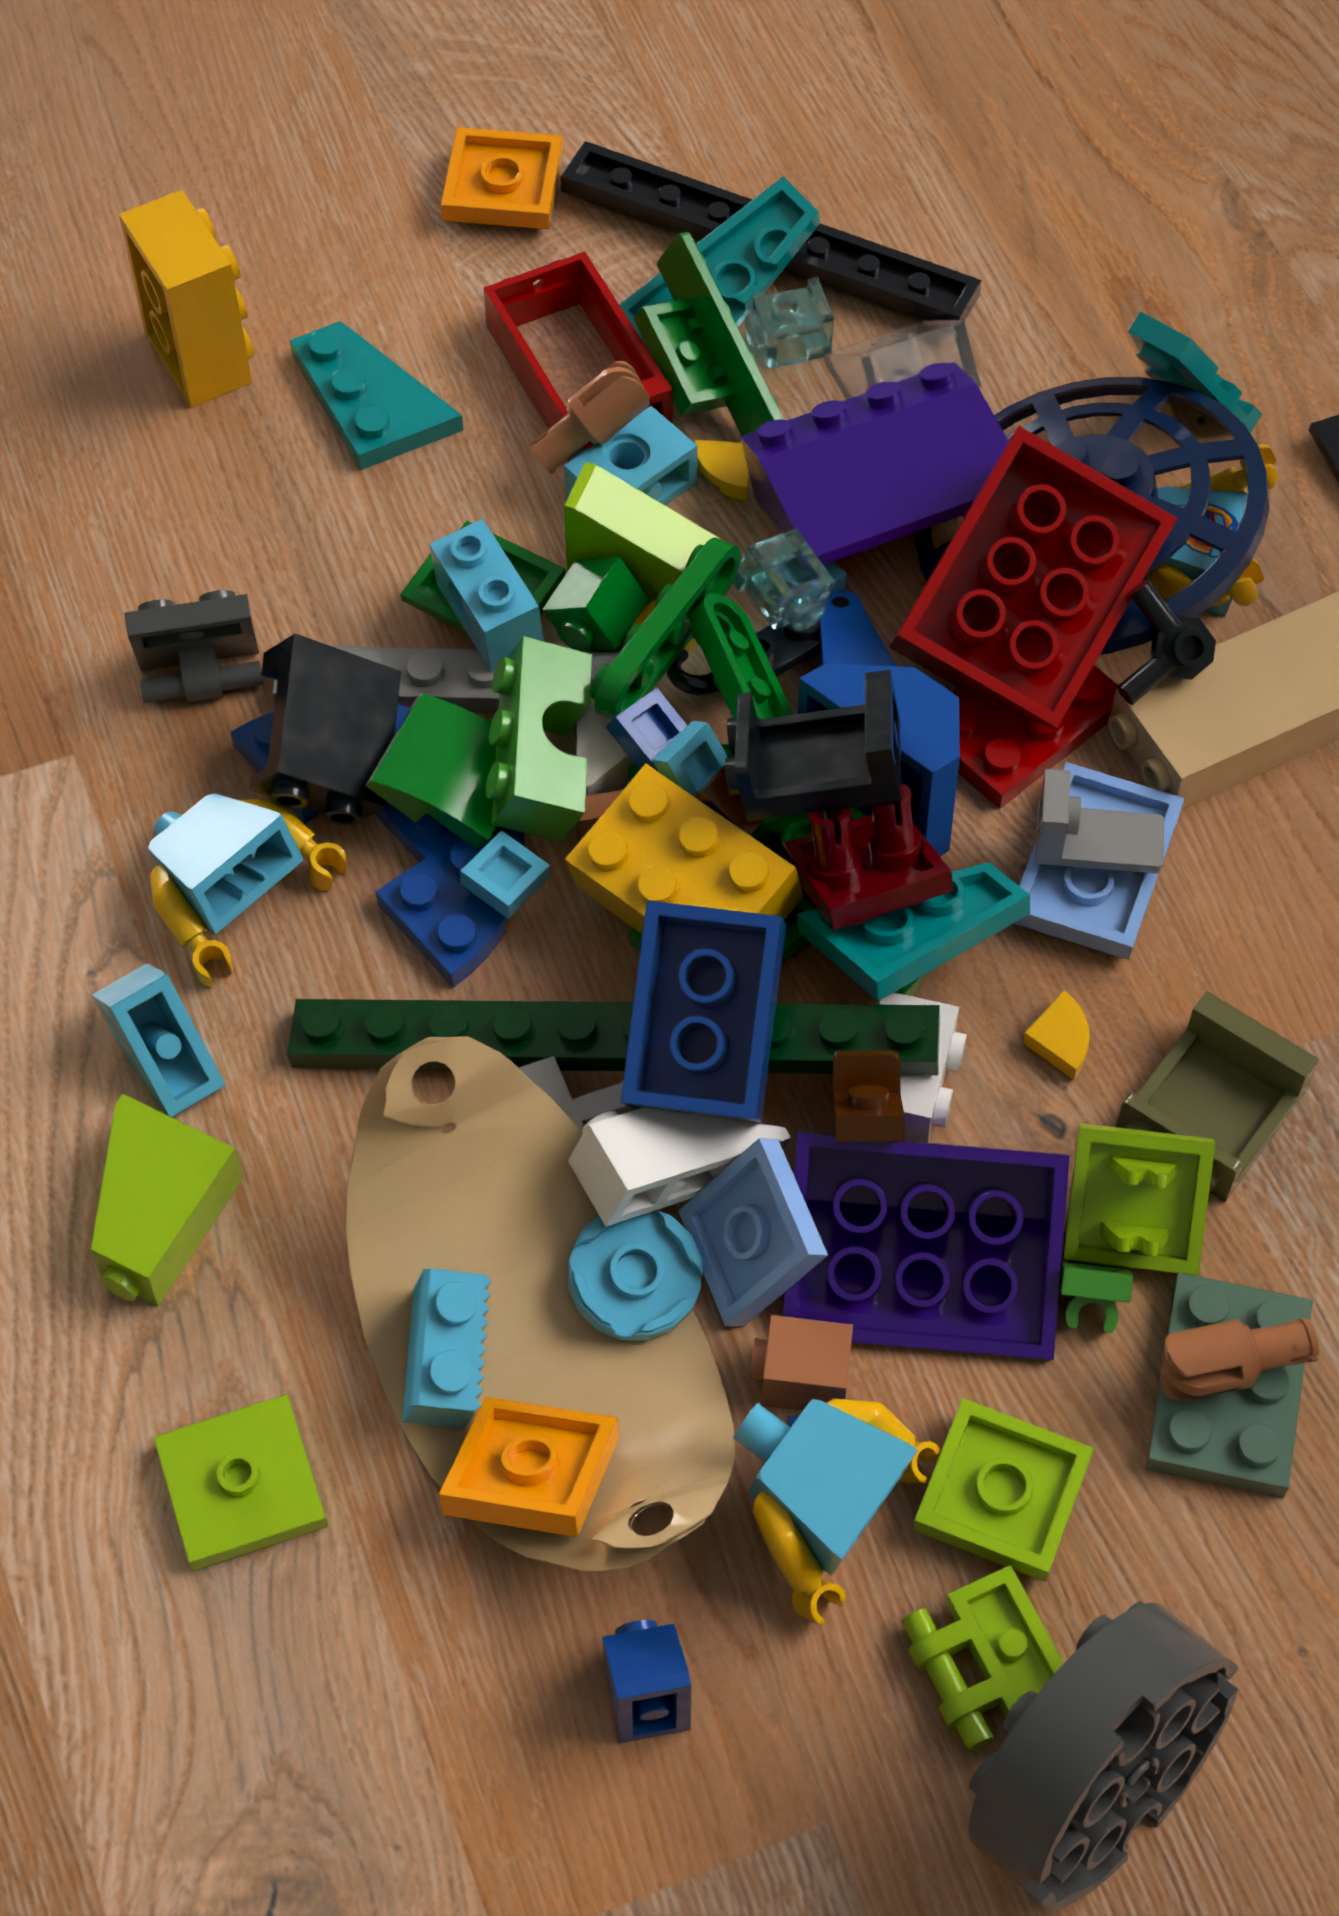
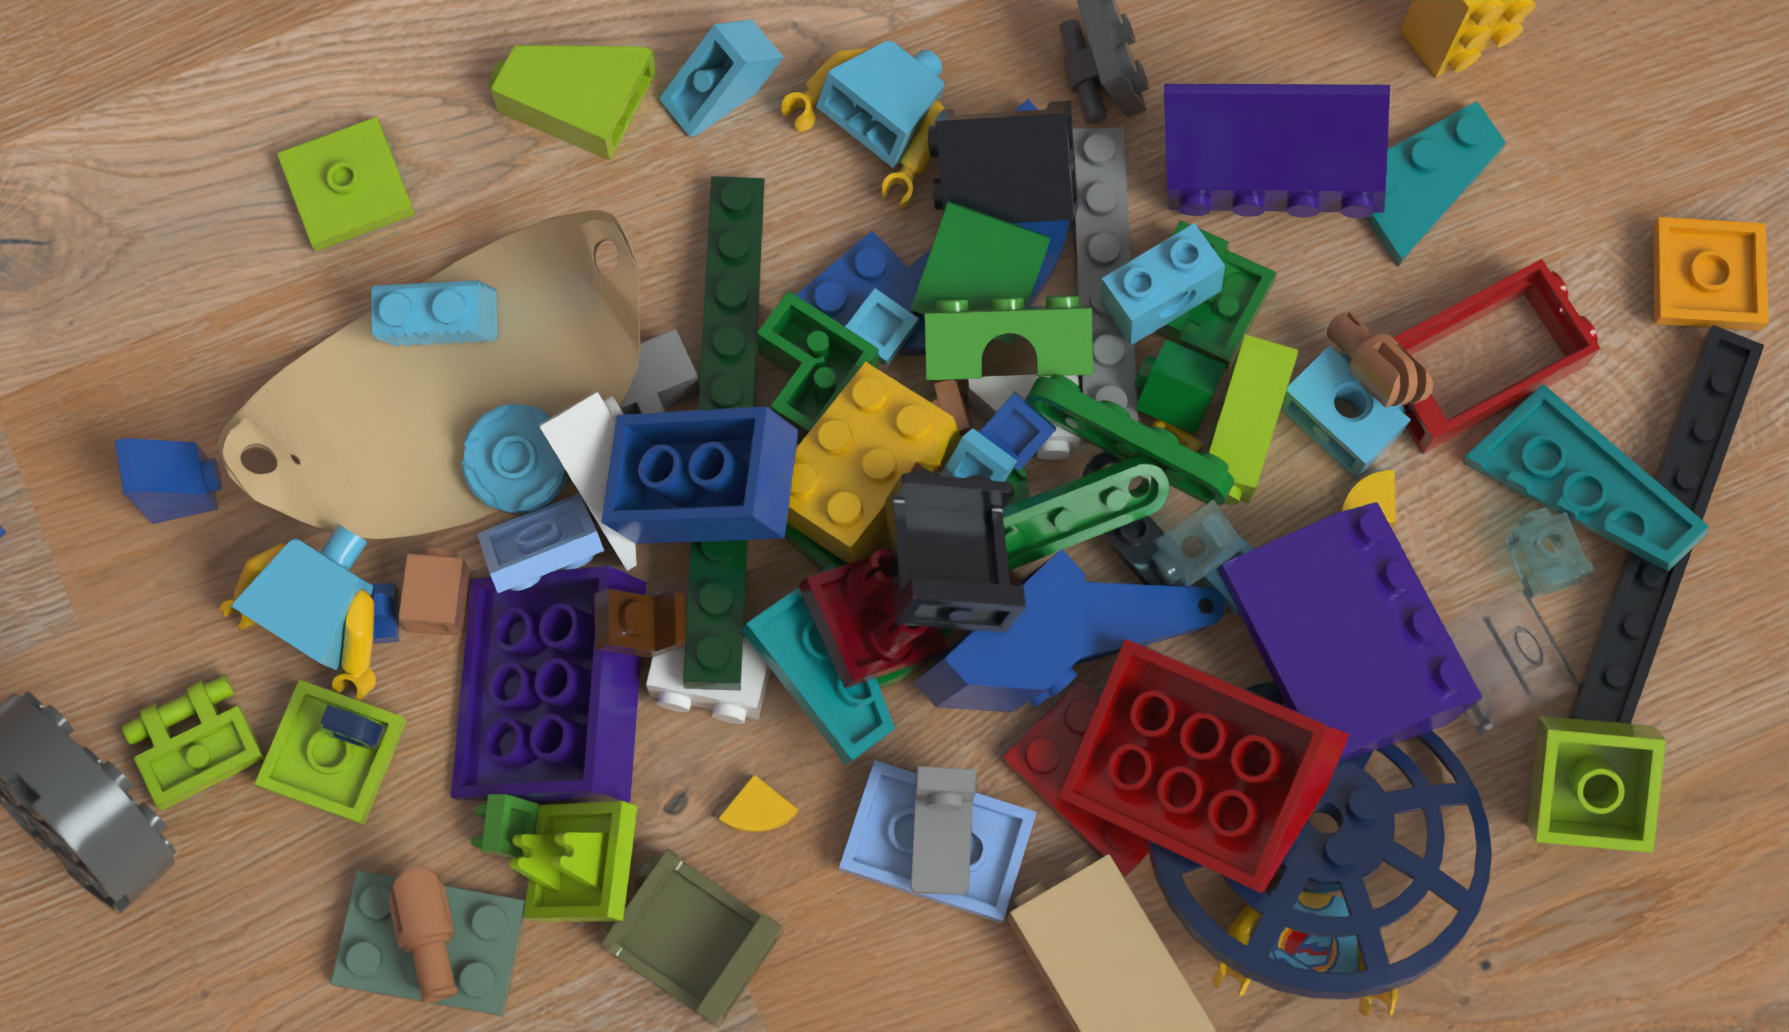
camera: 85 degrees right, 15 degrees up
light orange plate [439,1396,619,1537] -> none
green bracket [634,232,784,436] -> none
black piece [1117,579,1216,705] -> none
teal wing [1128,311,1262,433] -> none
none -> dark blue tile [320,705,385,750]
none -> green brick [757,290,879,444]
none -> dark purple slope [1164,84,1390,218]
none -> lime brick [1527,716,1666,853]

